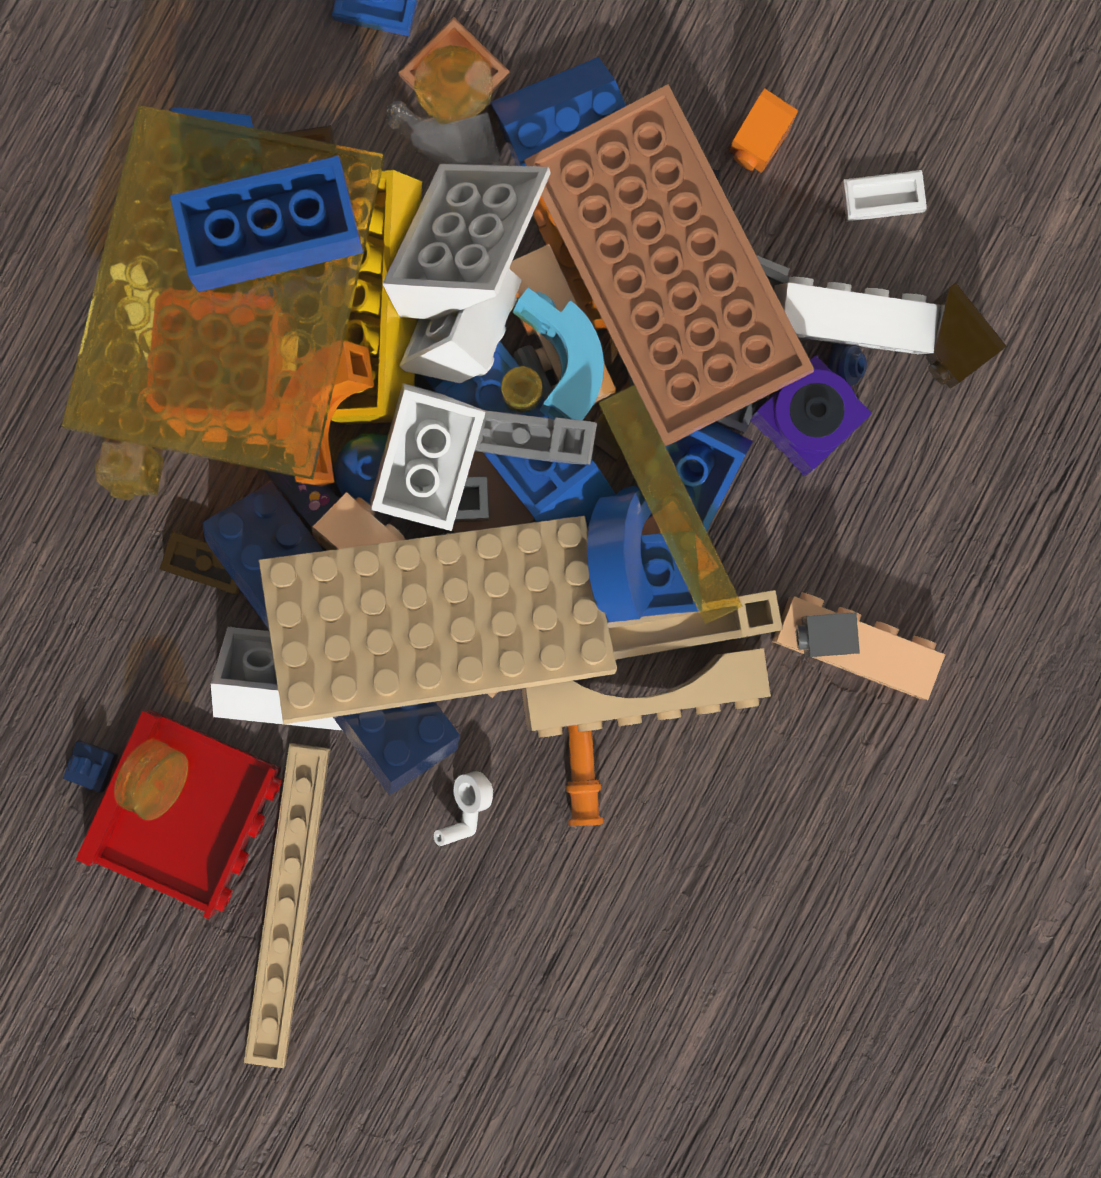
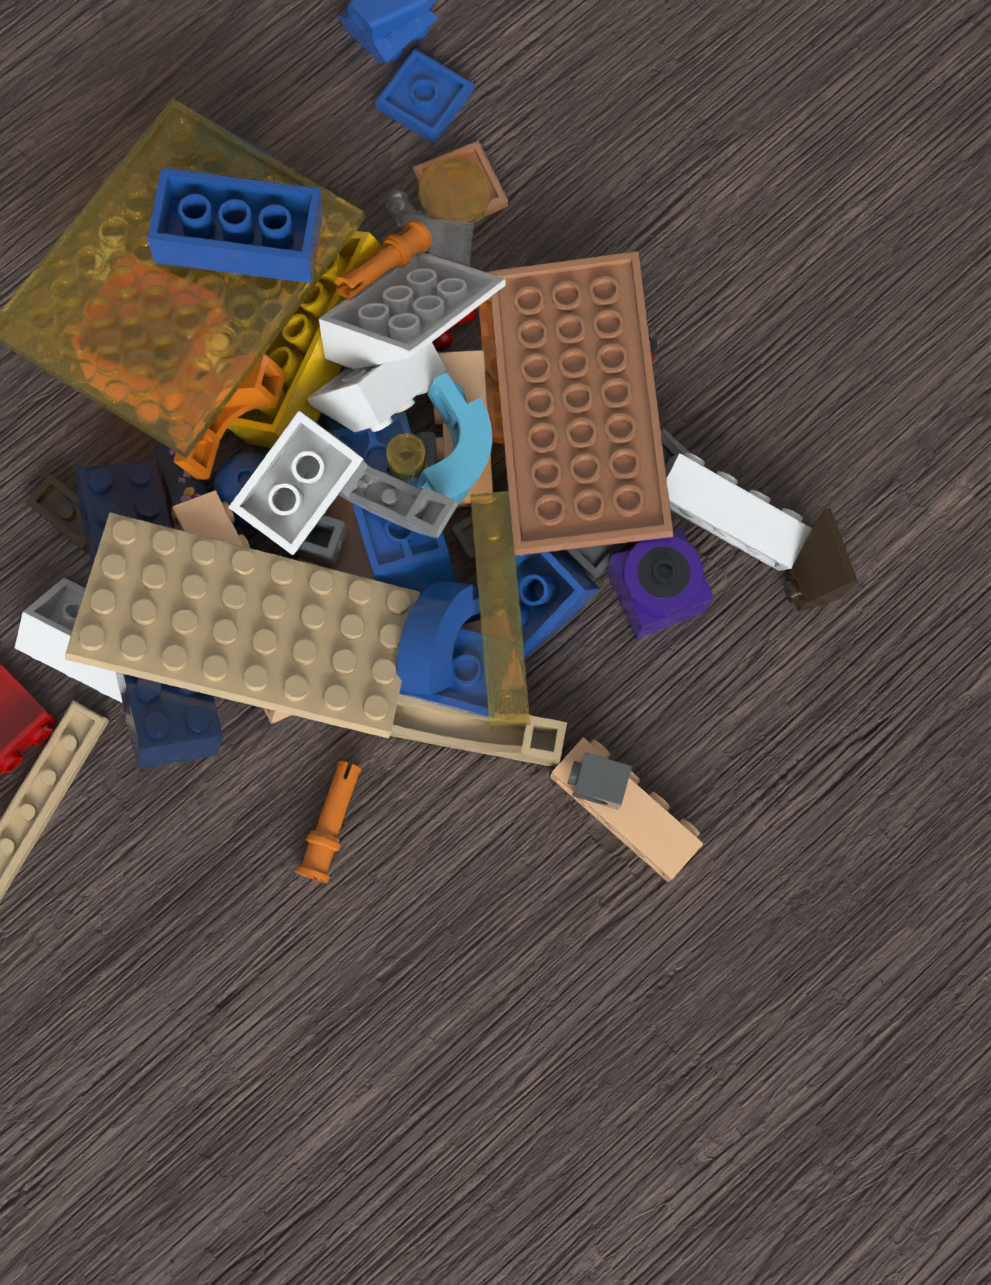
camera: 15 degrees right, 10 degrees down
clear yellow brick [95,439,164,500] -> none
white plate [434,771,493,846] -> none
blue slope [490,57,626,166] -> none
tan arch [521,648,771,738] -> none
orange slope [729,88,798,173] -> none
dark blue plate [828,343,867,385] -> none
white tile [841,170,927,222] -> none
none -> orange pin [335,220,432,299]

